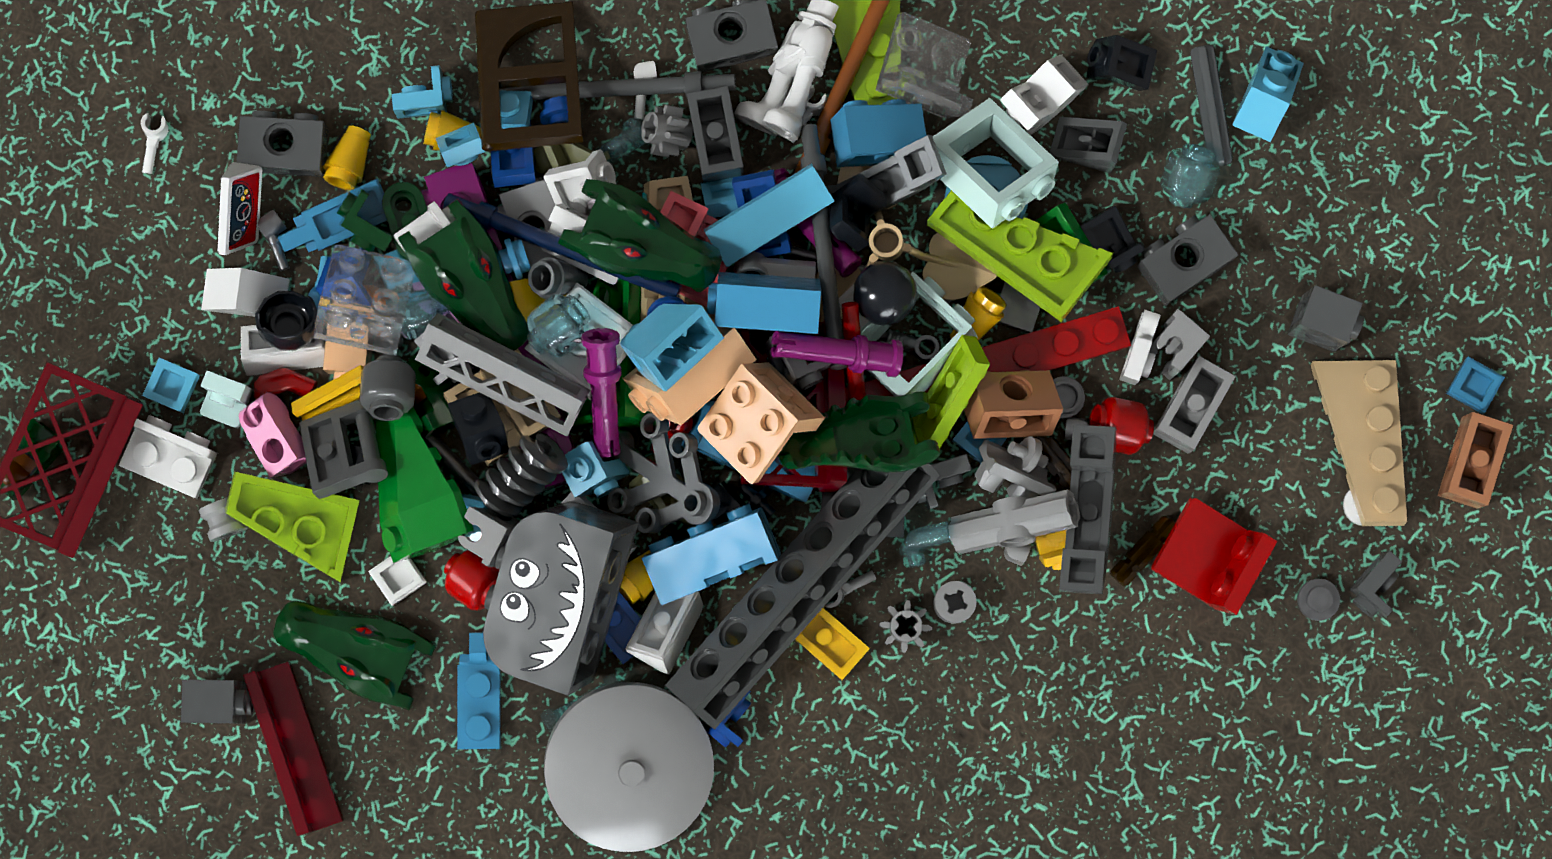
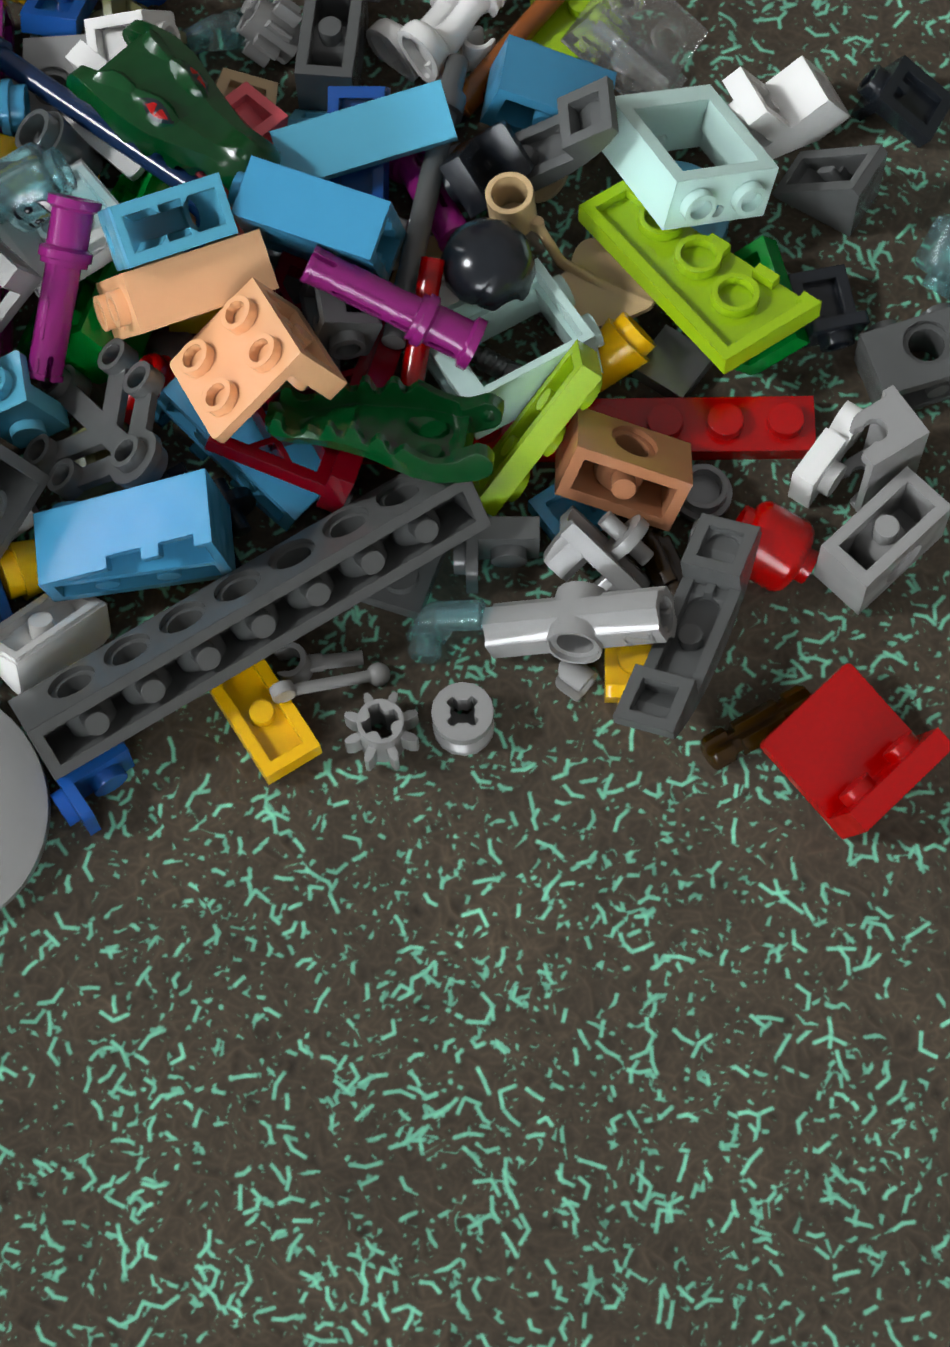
camera: 20 degrees right, 15 degrees down
none -> light grey hinge [269,662,391,704]

